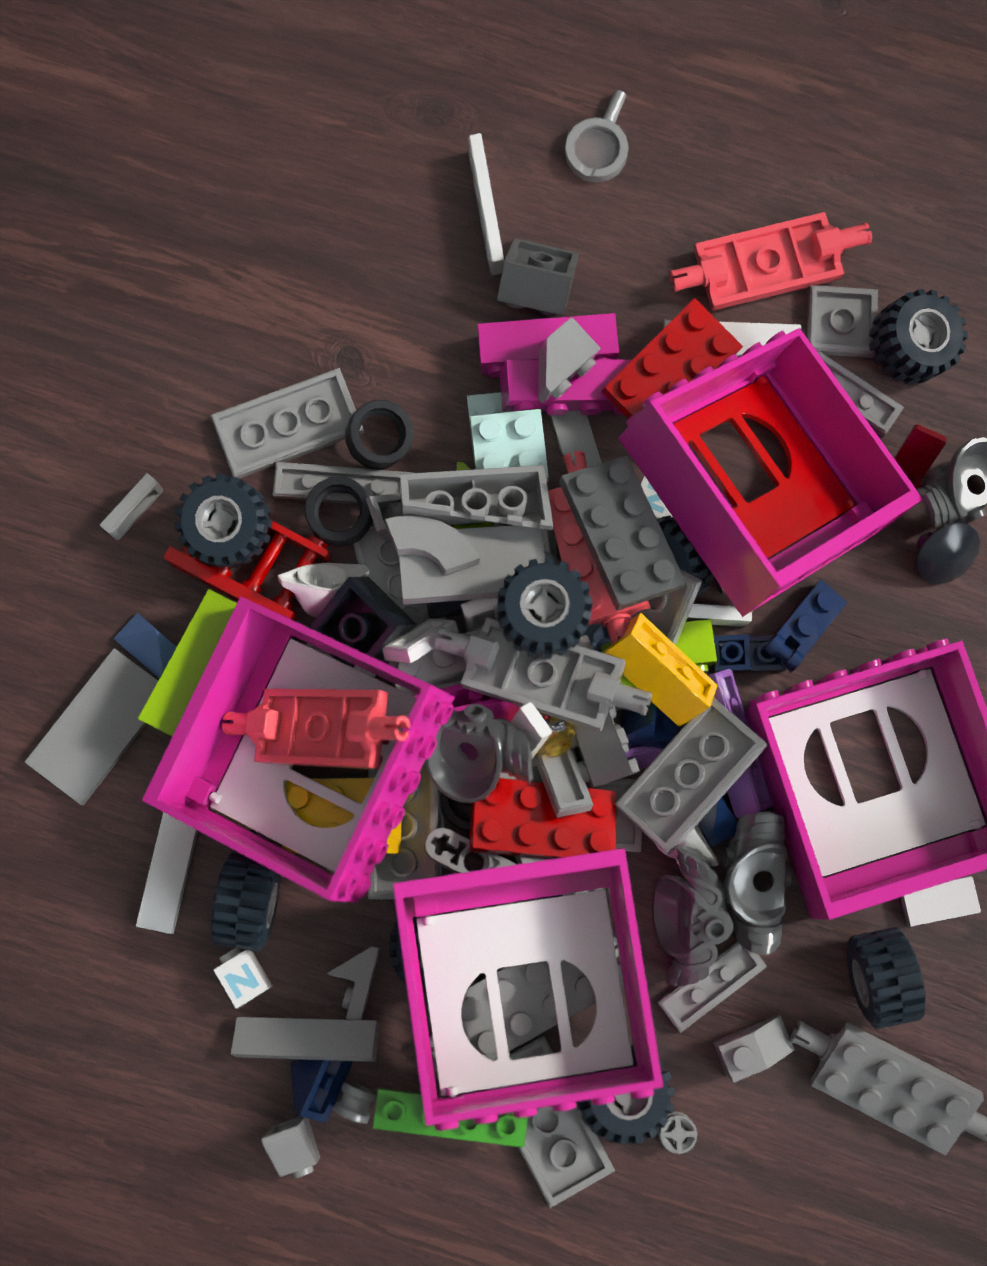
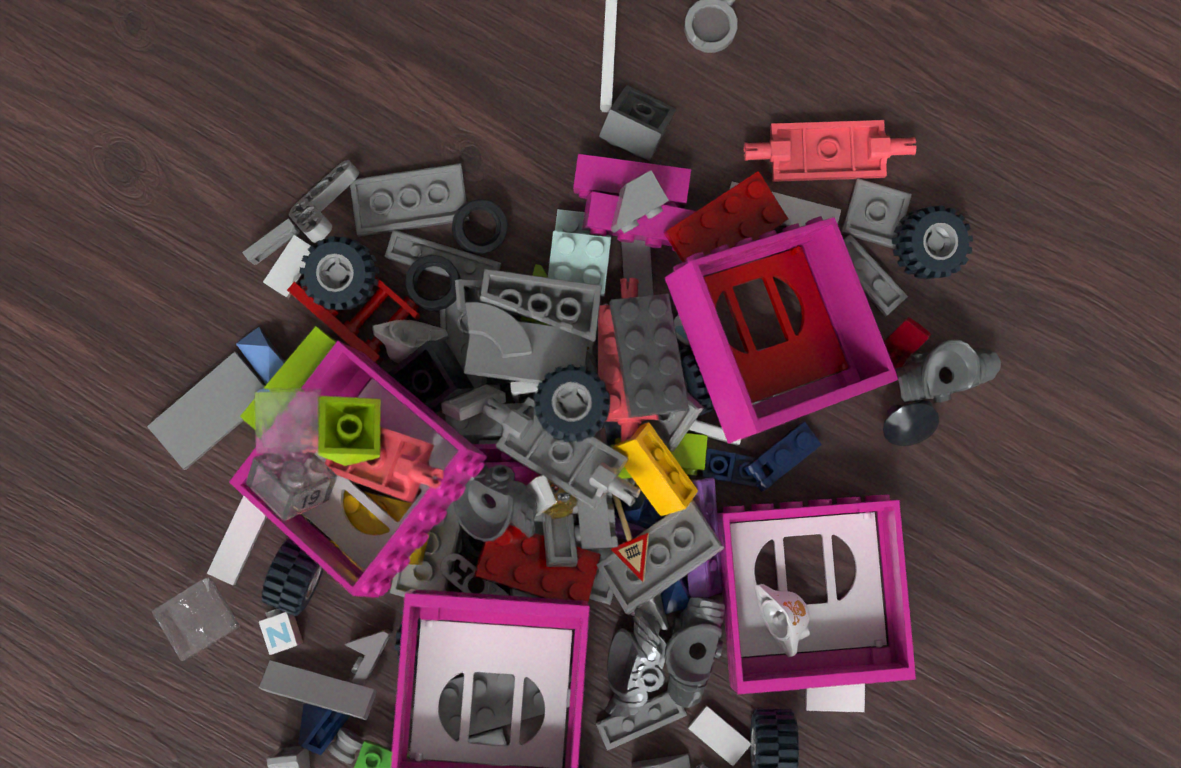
camera: 15 degrees right, 5 degrees up
none -> clear brick [152,578,241,662]
none -> clear brick [246,439,337,521]
none -> clear brick [255,388,321,453]
none -> white tile [263,235,311,299]
none -> light grey beam [289,160,359,243]
none -> lime slope [318,396,381,466]
none -> piece [611,494,649,582]
none -> white tile [688,705,751,766]
none -> white hat [754,584,810,657]

